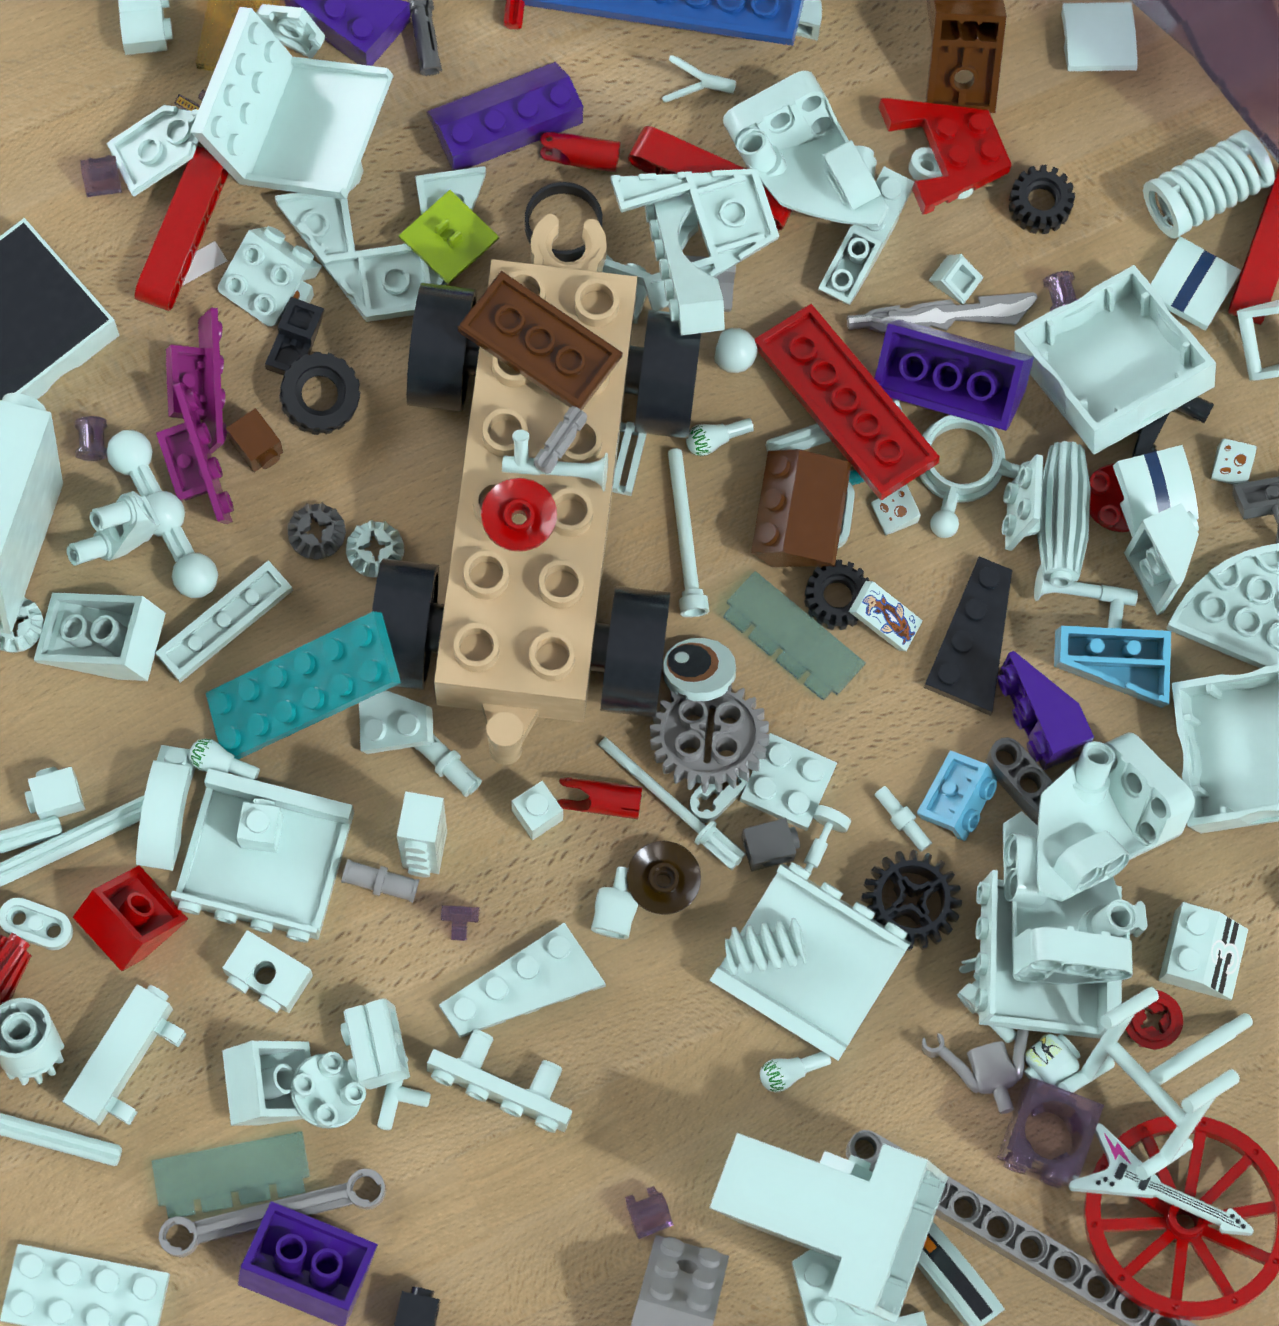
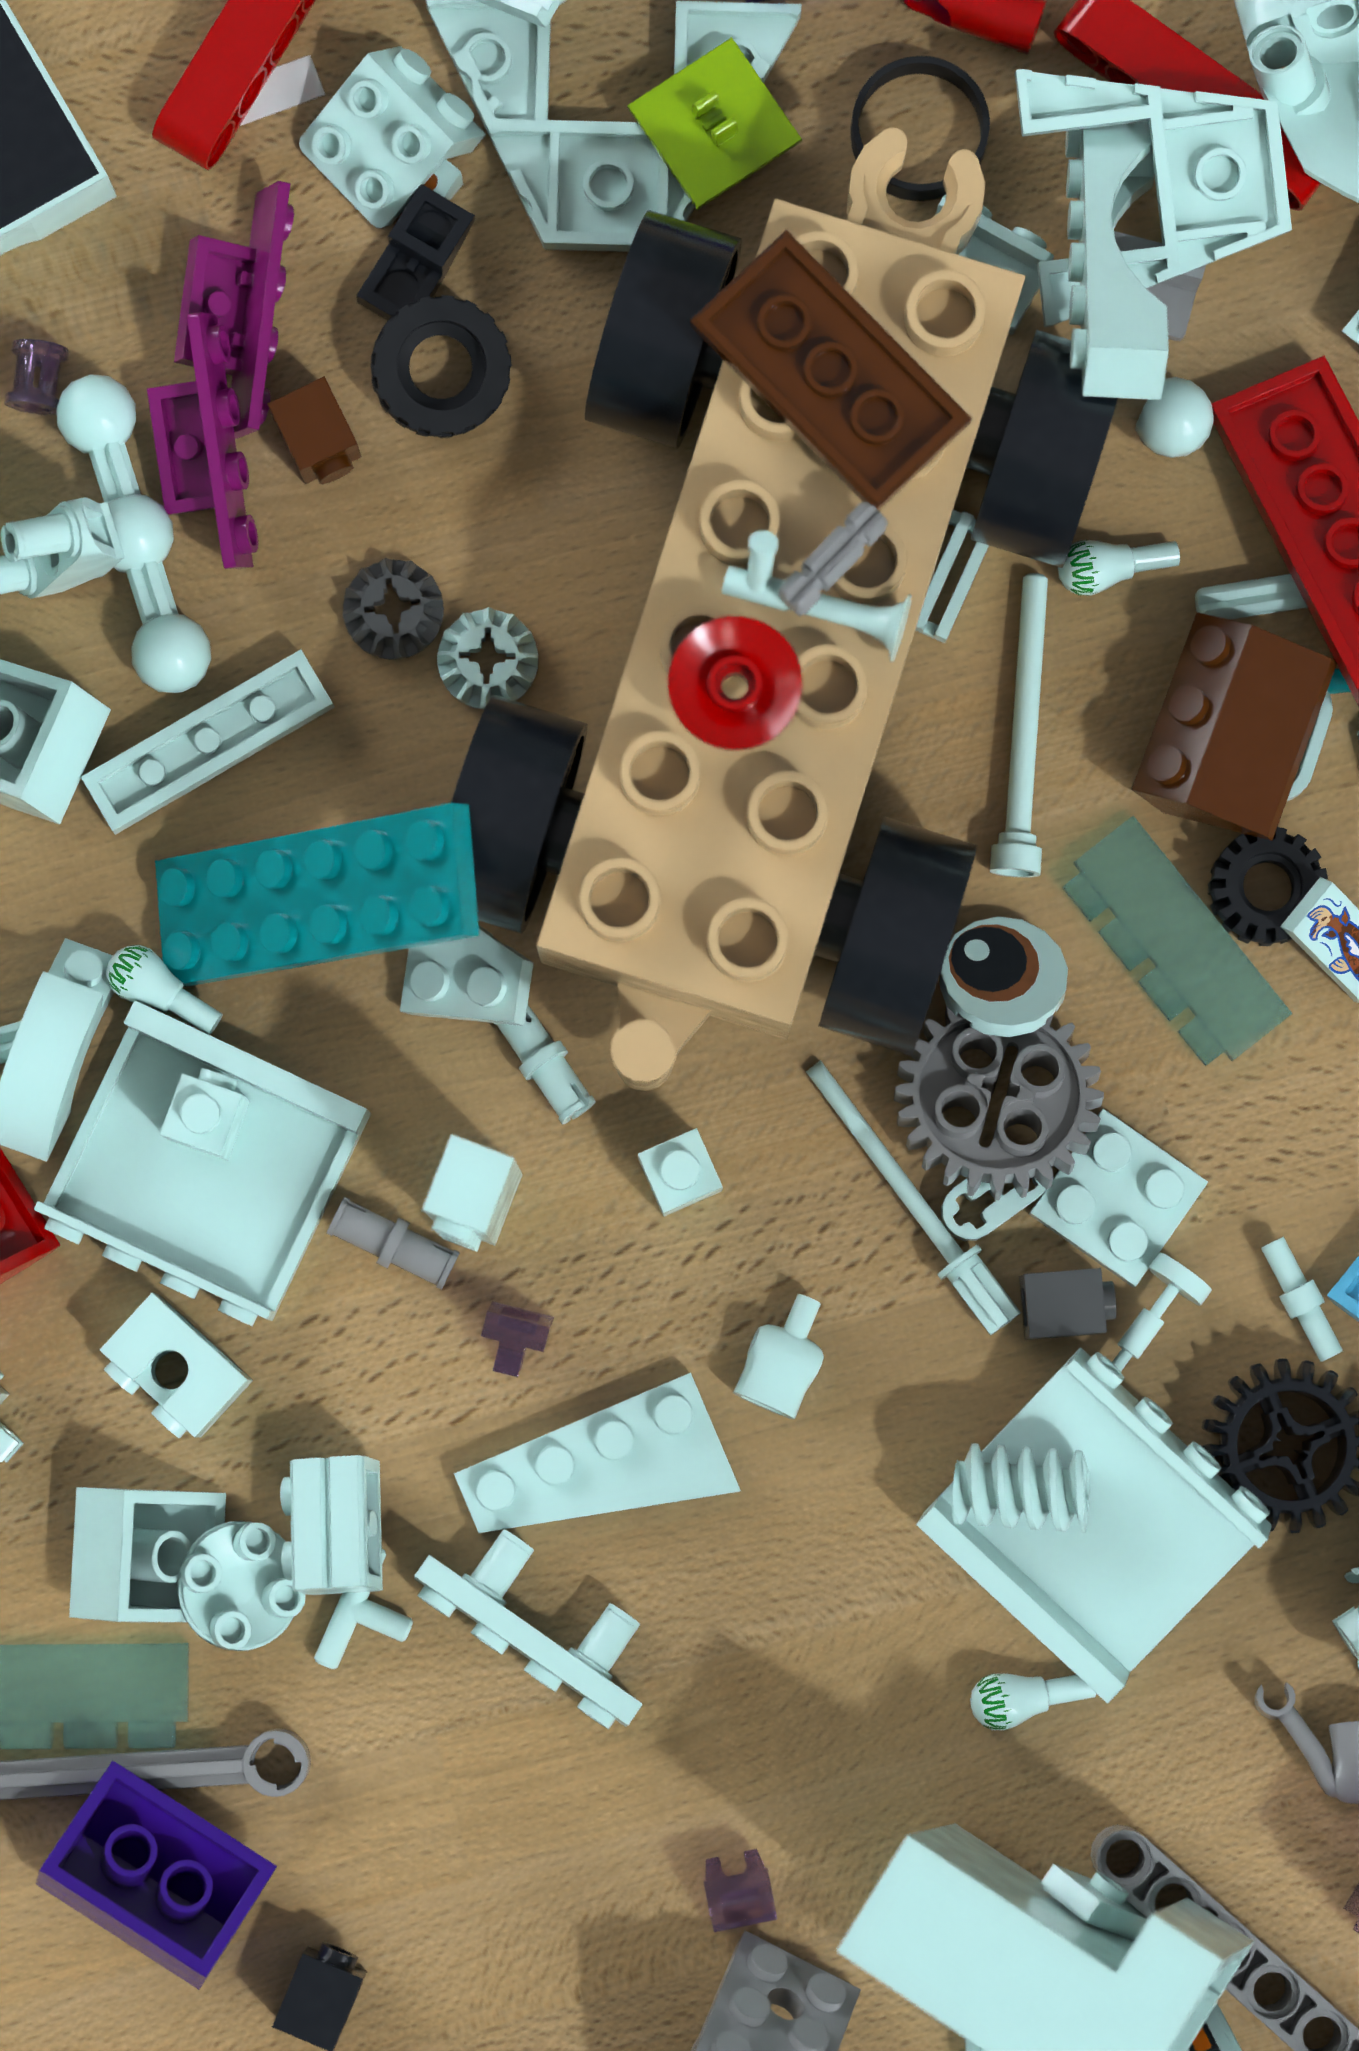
camera: 15 degrees right, 10 degrees up
red piece [557,777,643,820] -> none
dark brown dish [627,841,701,915] -> none

